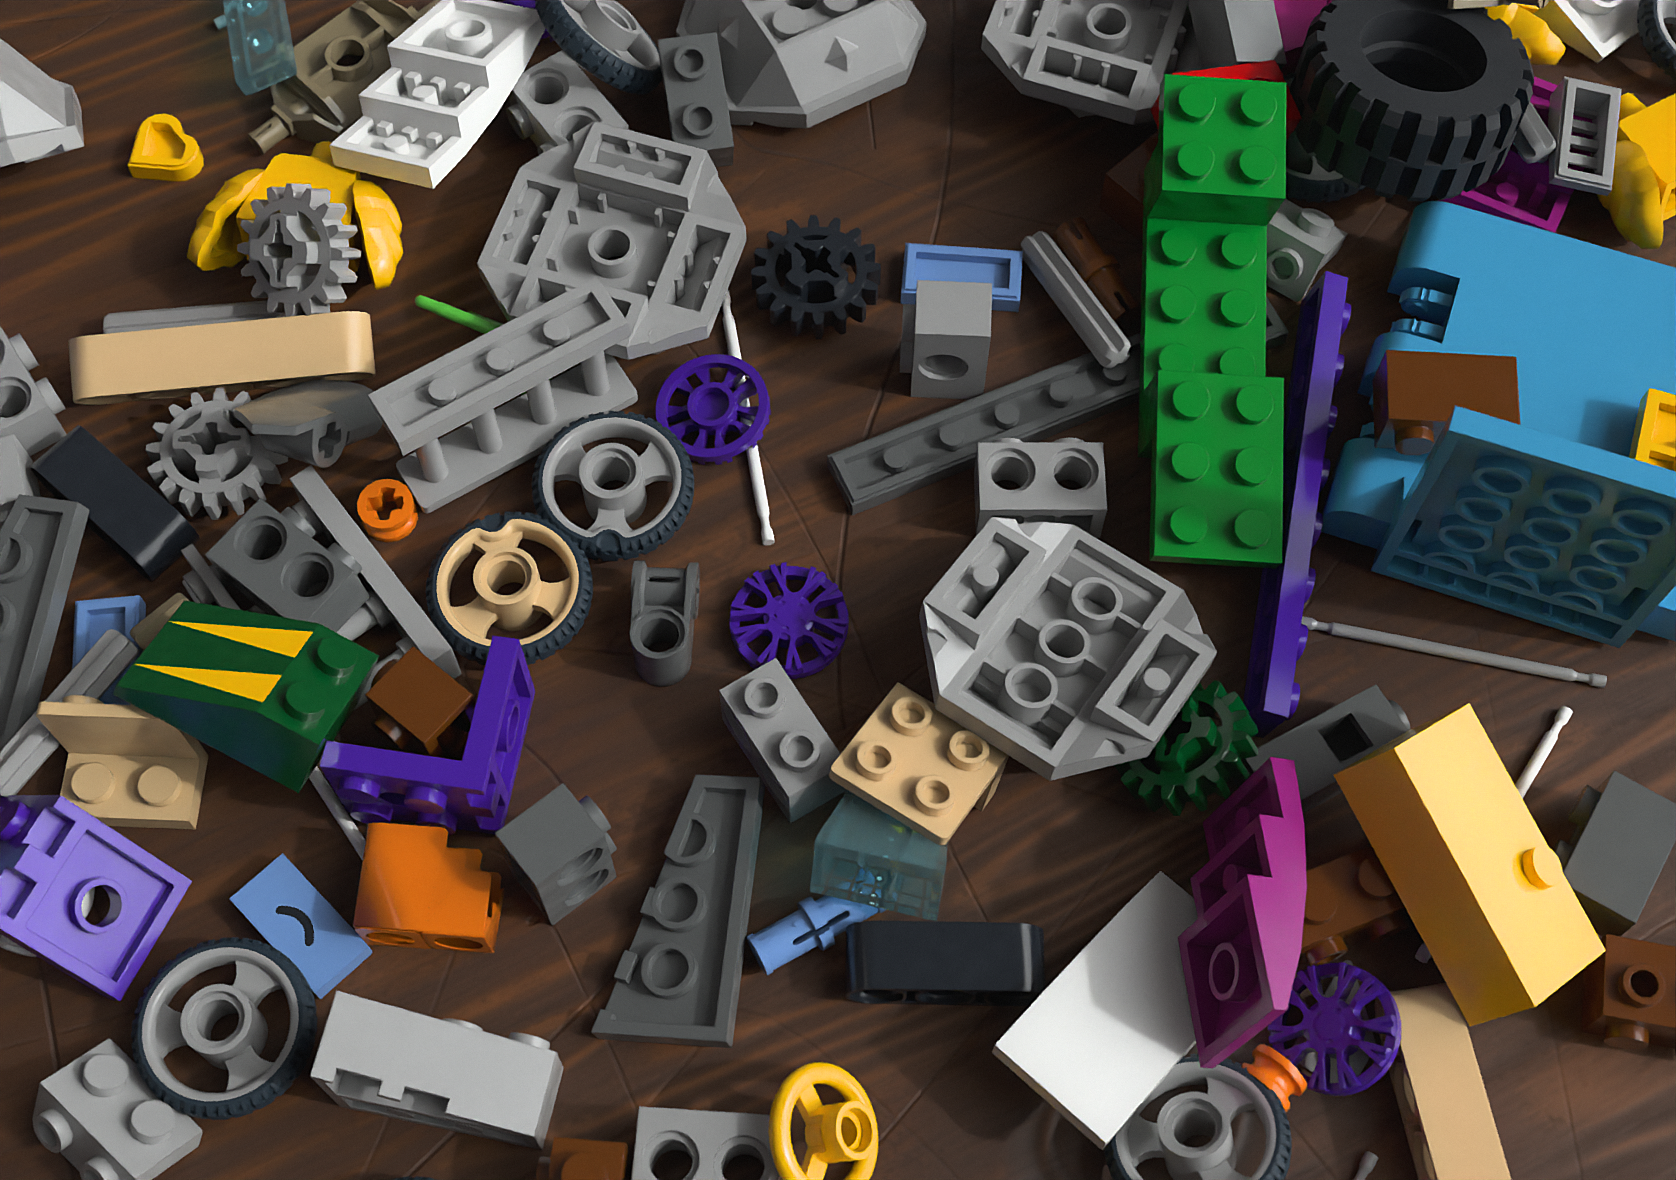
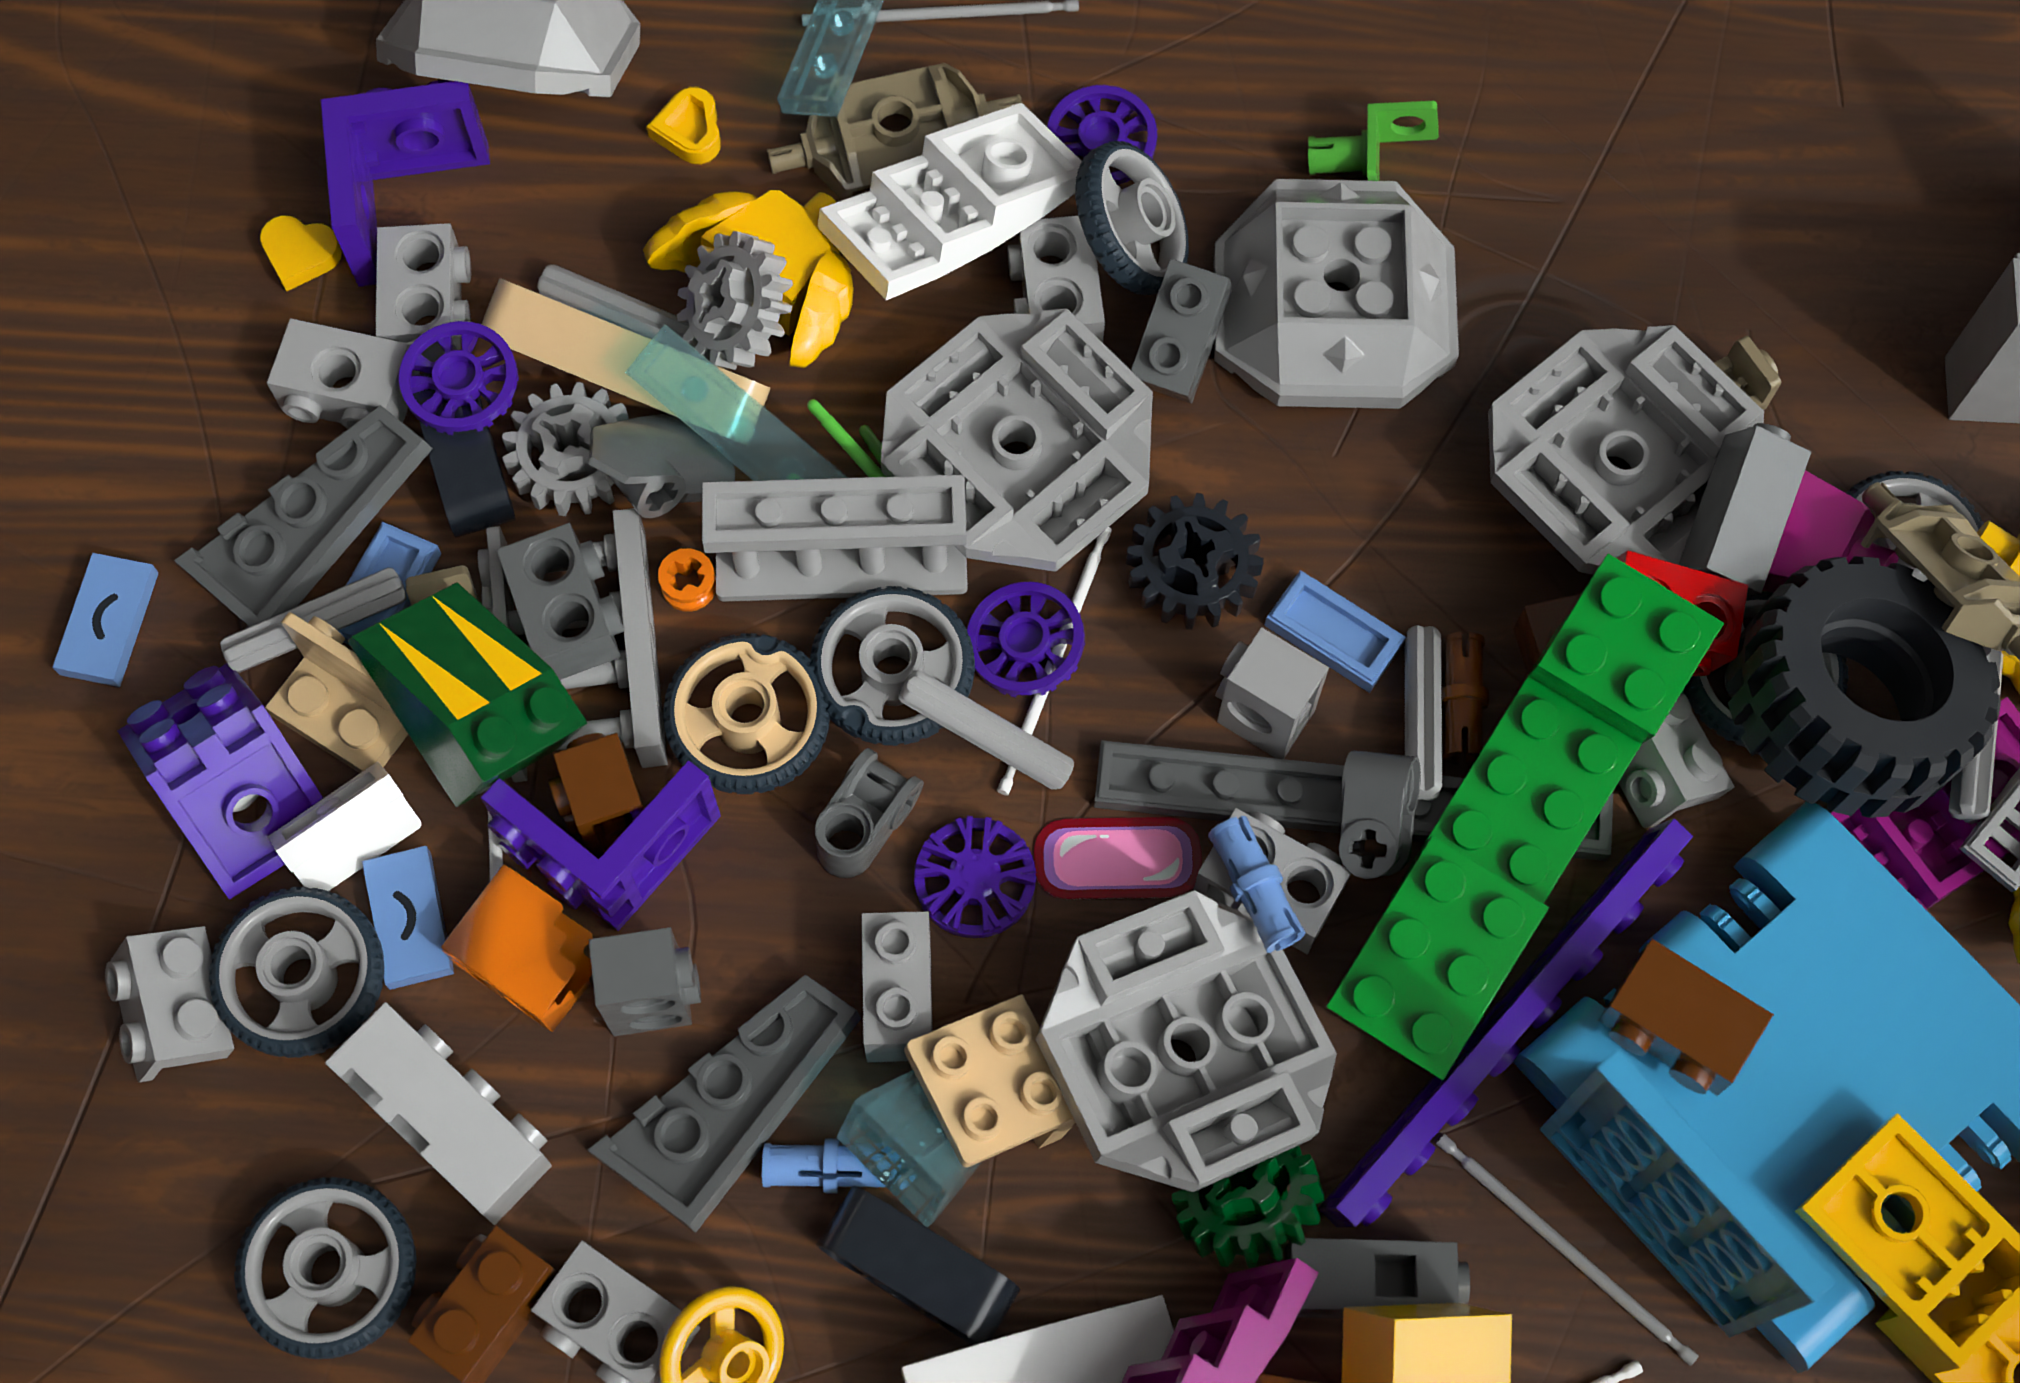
camera: 30 degrees right, 5 degrees up
none -> white panel [268,762,421,891]
none -> dark purple wheel [399,321,519,435]
none -> clear light blue tile [625,324,849,481]
none -> light grey axle [898,670,1074,789]
none -> sticker [1034,817,1202,899]
none -> medium blue pin [1208,816,1306,953]
none -> dark grey piece [1339,750,1421,879]

